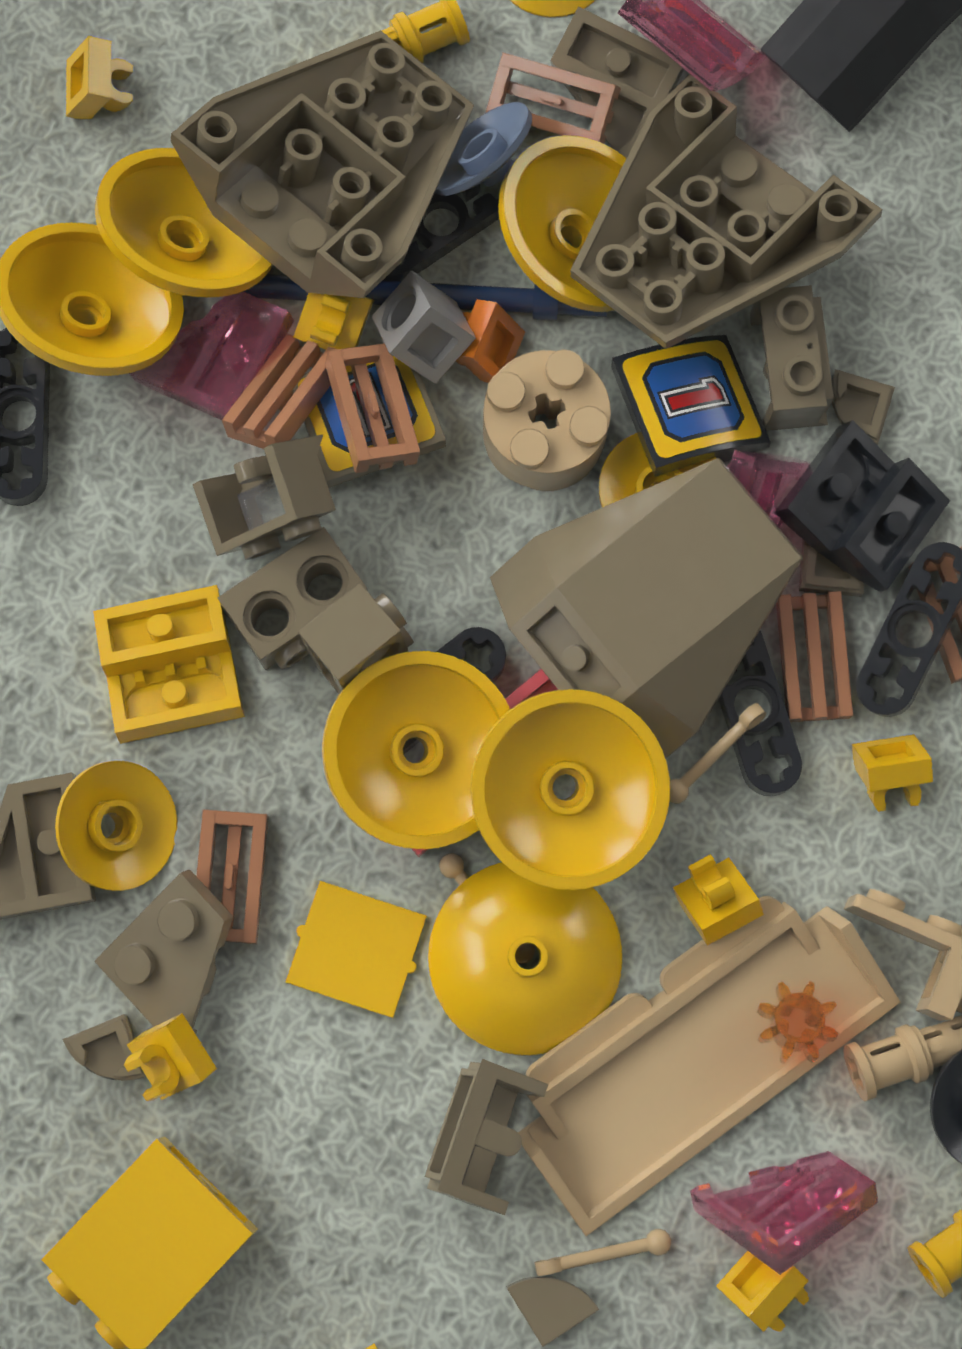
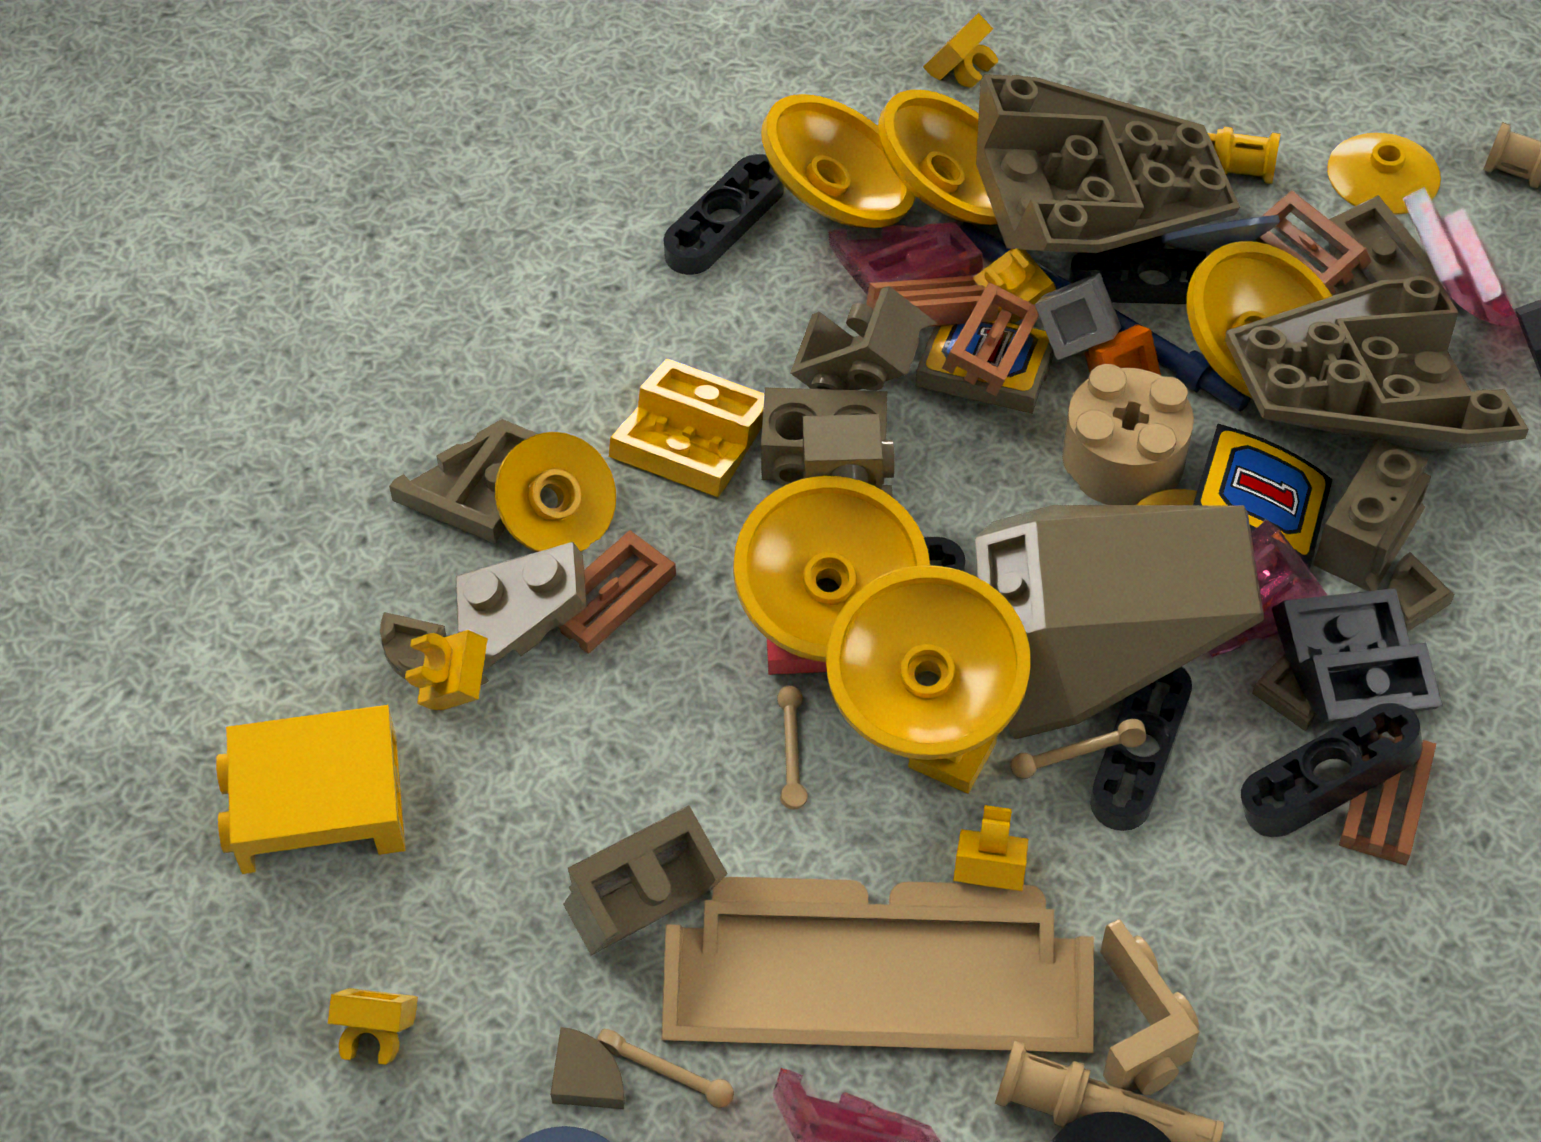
camera: 40 degrees right, 25 degrees down
yellow piece [285,881,427,1018] -> none
yellow dish [428,862,622,1055] -> none
clear orange gear [756,981,839,1064] -> none
nougat tile [776,591,853,722] -> none
yellow tile [852,734,933,812] -> none

